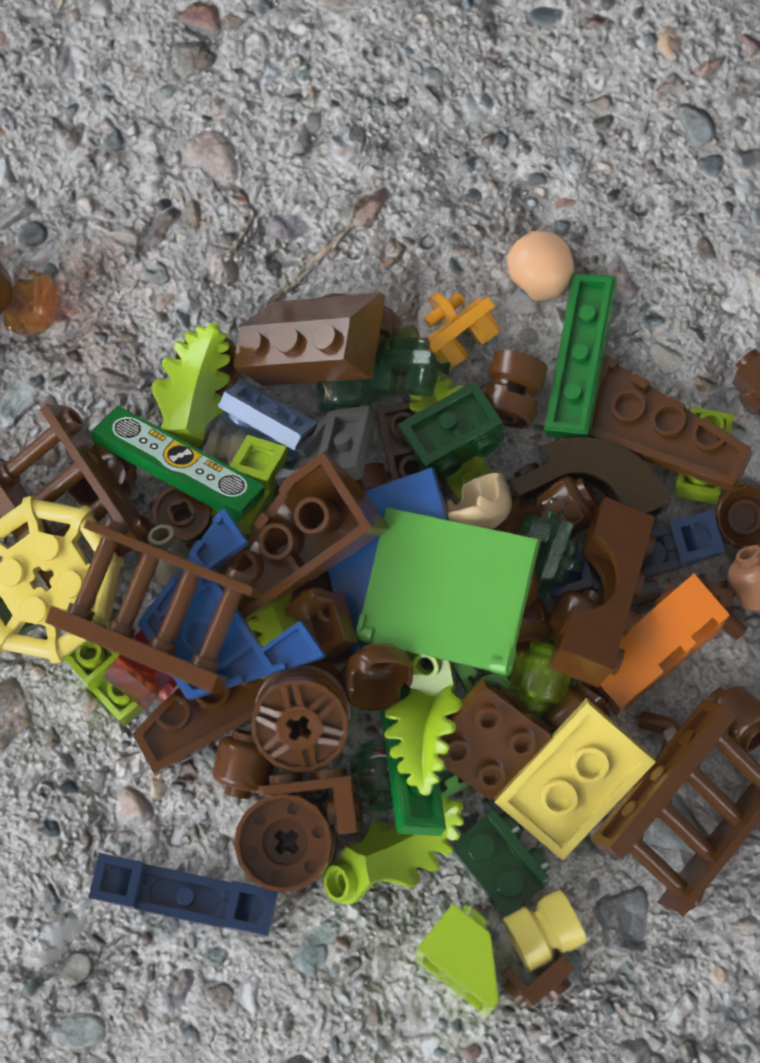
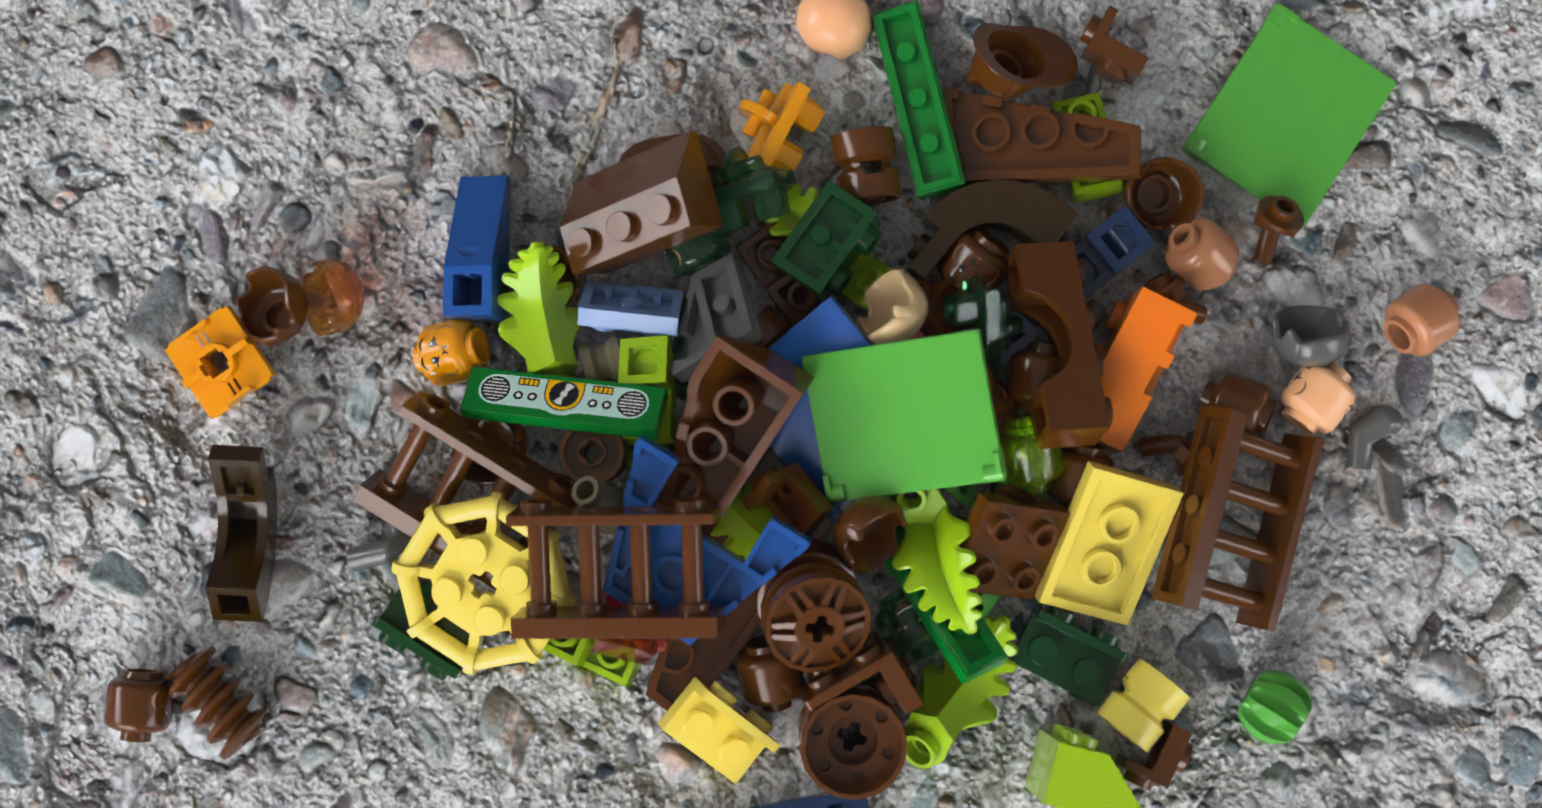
camera: 25 degrees left, 10 degrees up
none -> light orange head [413,319,490,386]
none -> blue slope [443,175,510,323]
none -> light yellow bracket [657,677,781,784]
none -> reddish brown piece [967,23,1078,99]
none -> bright green piece [1238,670,1313,744]

